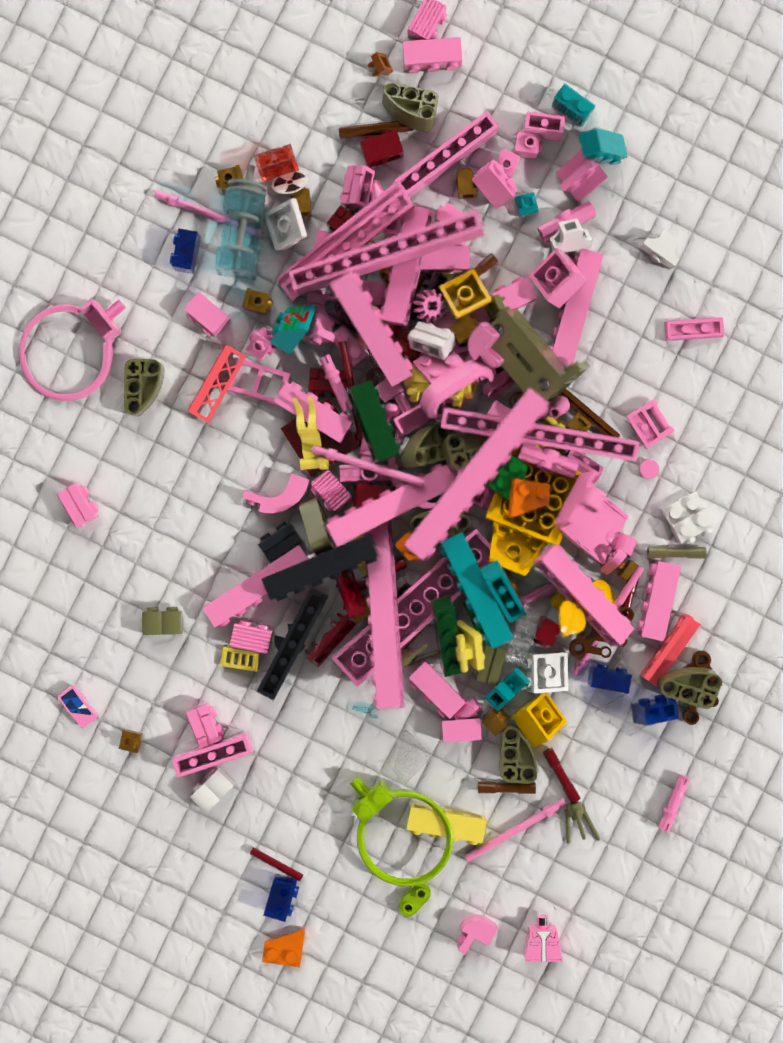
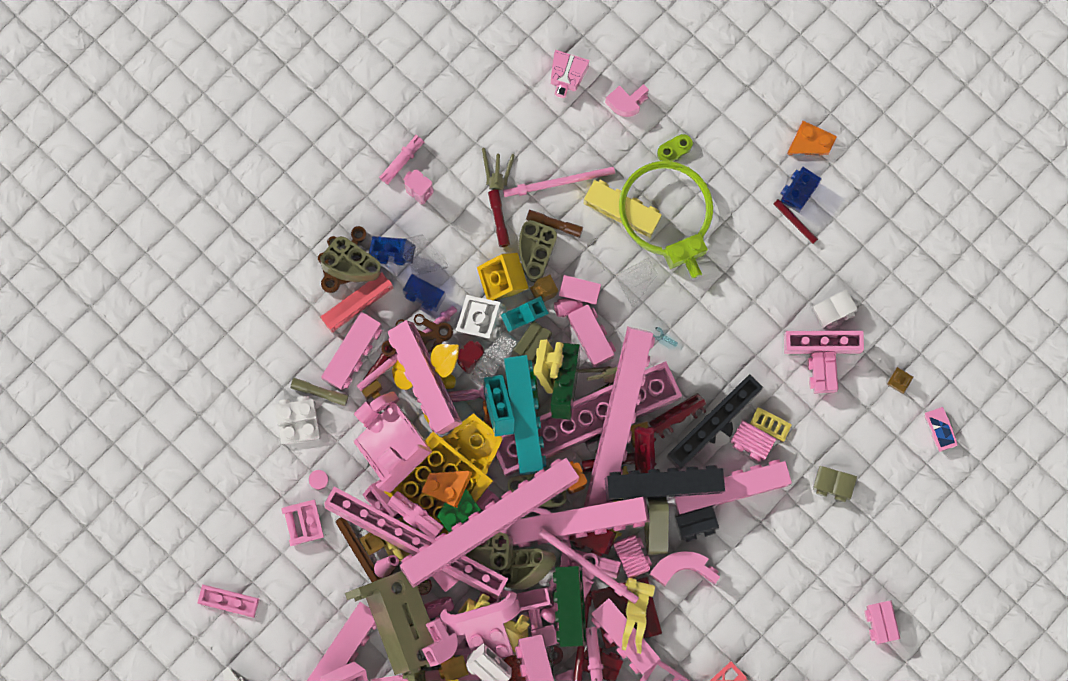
camera: 165 degrees left, 10 degrees down
none -> bright pink brick [403,169,434,205]

